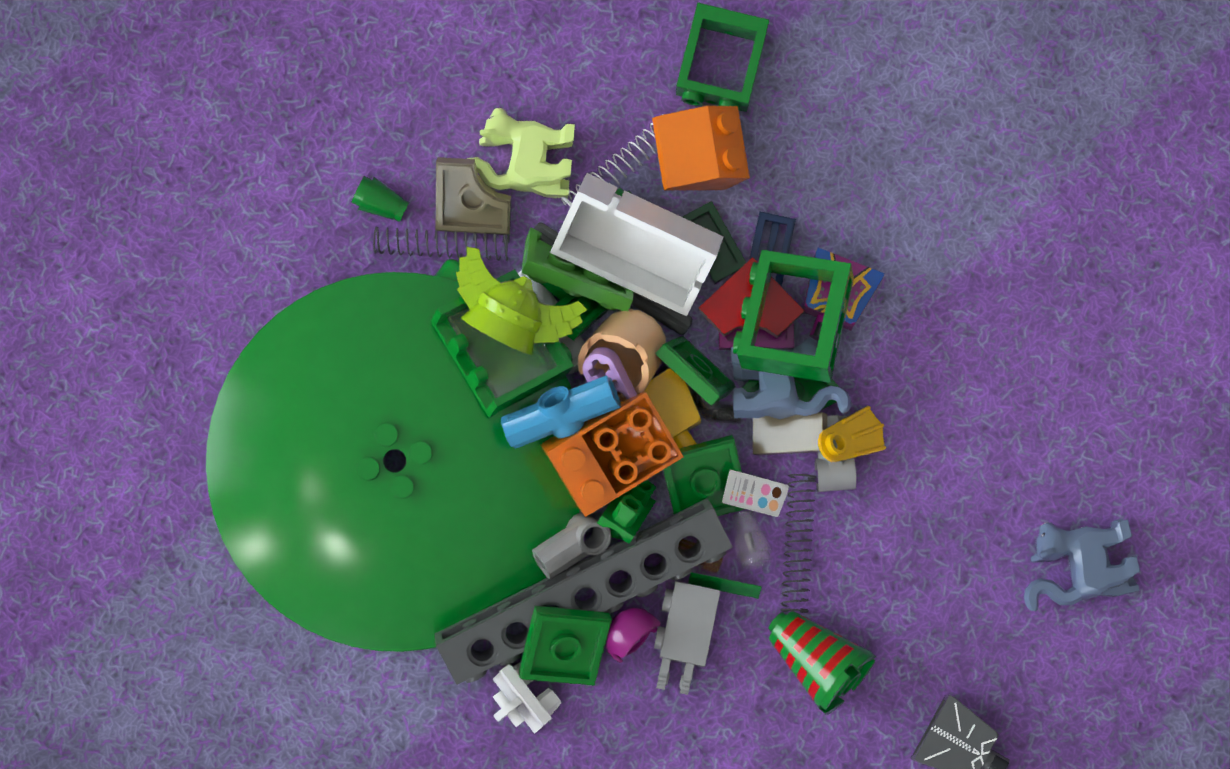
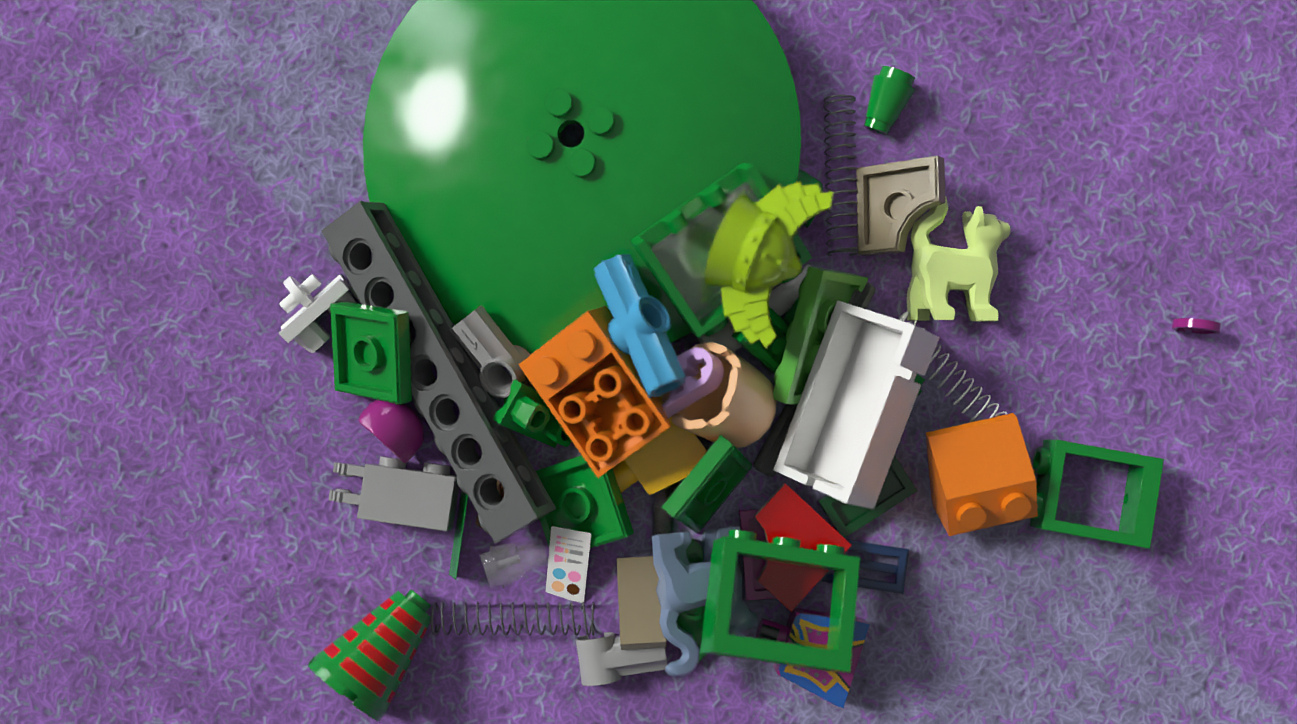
camera: 85 degrees right, 5 degrees up
yellow piece [818,406,886,462] -> none

